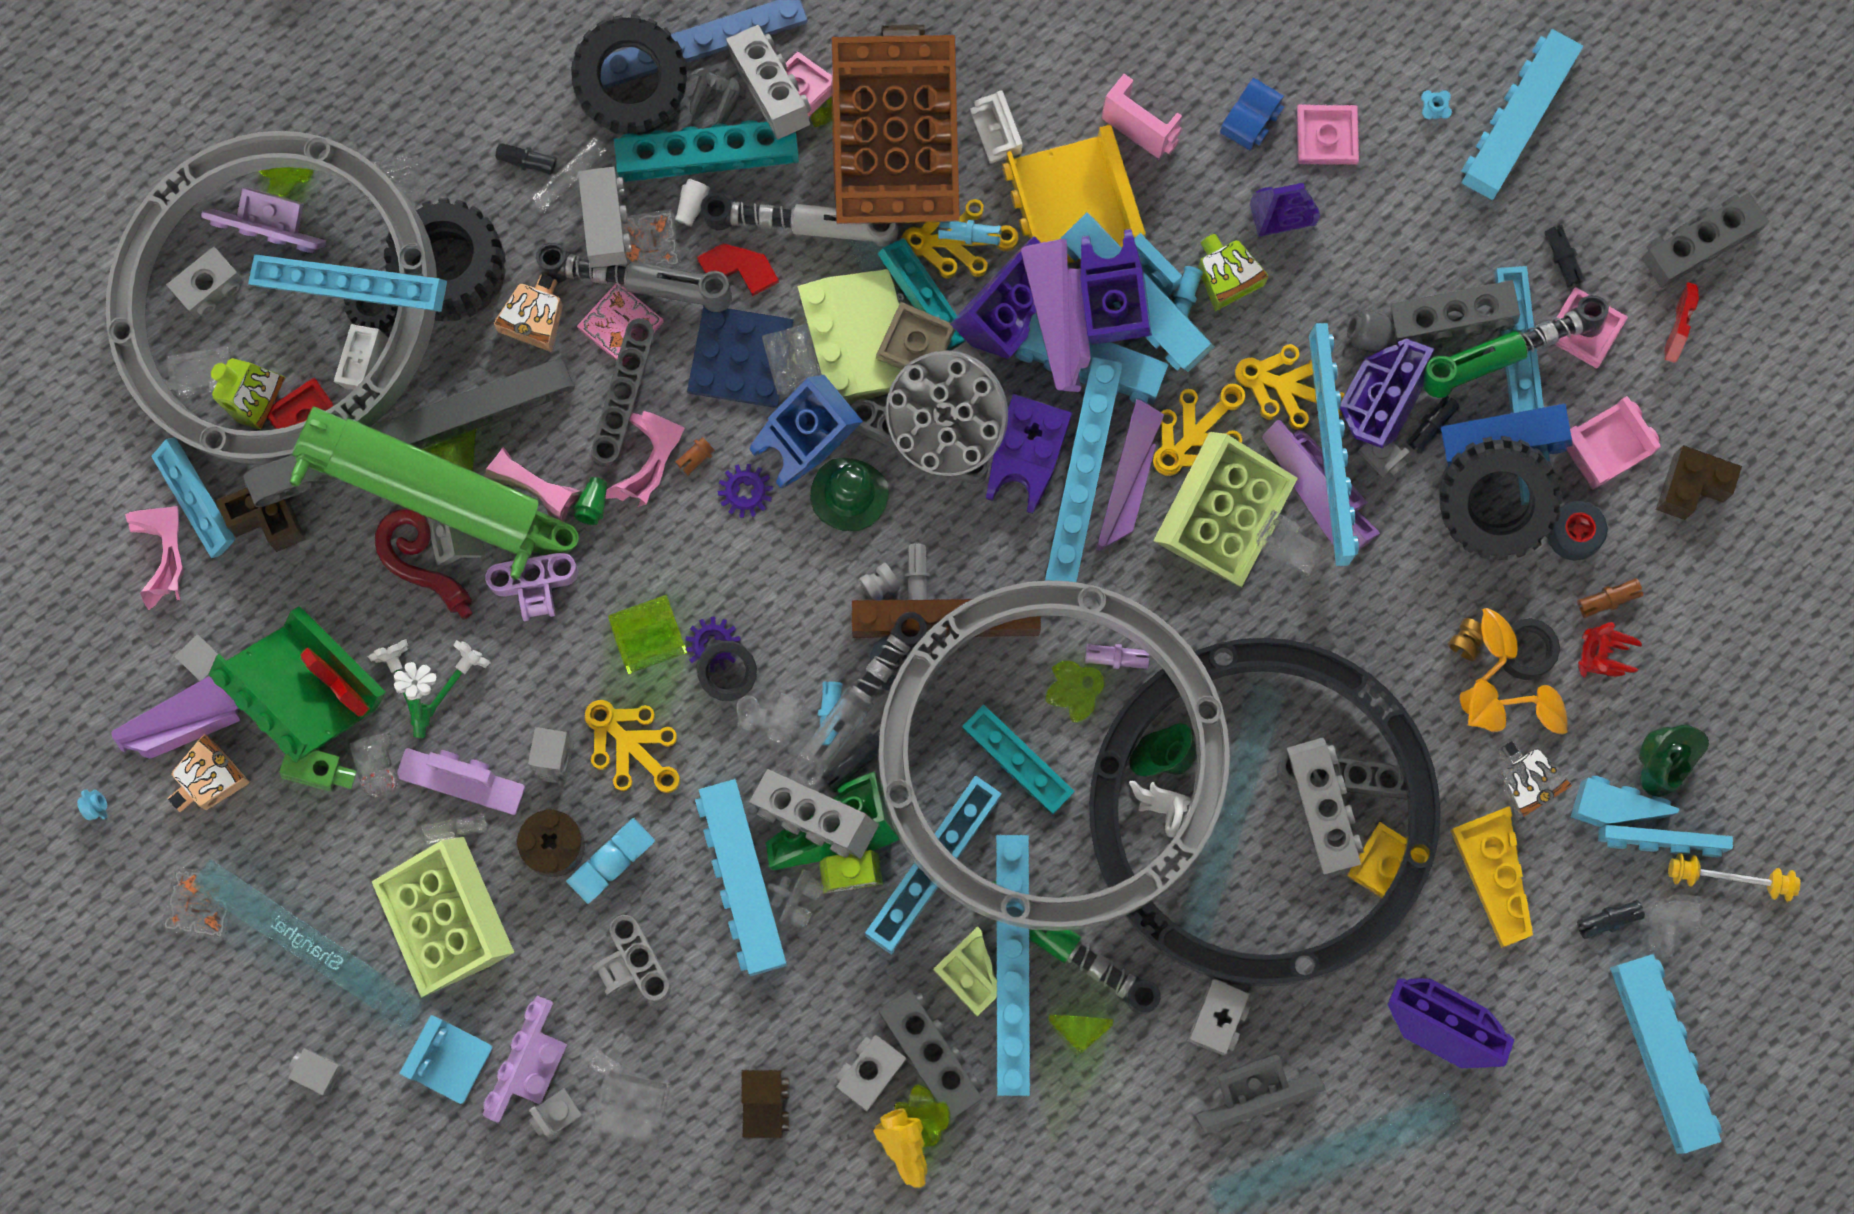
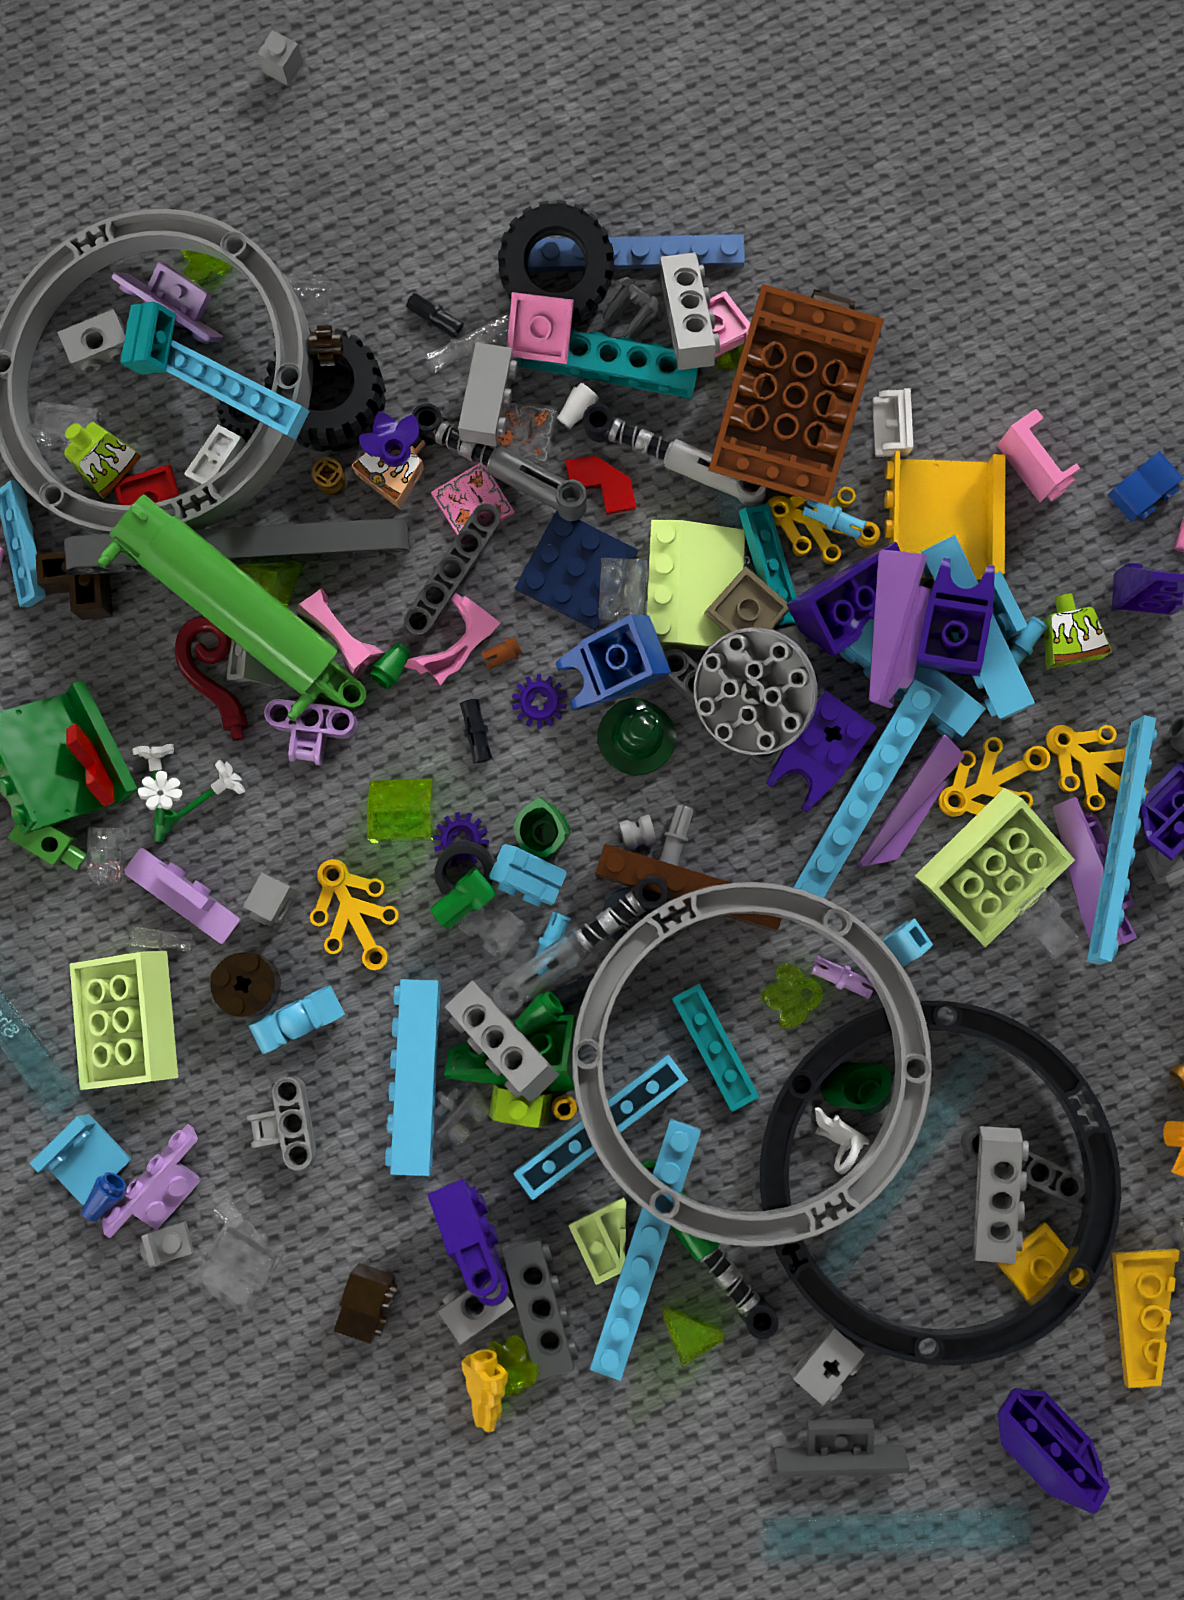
camera: 20 degrees right, 5 degrees up
none -> blue cone [81,1172,126,1221]
none -> teal brick [120,302,176,375]
none -> dark brown gear [309,325,343,366]
none -> pearl gold wheel [312,458,346,495]
none -> dark purple plate [359,411,419,467]
none -> dark purple brick [427,1178,509,1307]
none -> green piece [430,868,497,930]
none -> black pin [460,699,493,764]
none -> medium azure brick [489,844,567,907]
none -> bright pink tile [507,292,574,364]
none -> green helmet [513,797,571,862]
none -> green cone [515,991,563,1036]
none -> yellow pin [552,1095,577,1121]
none -> medium azure brick [881,918,933,967]

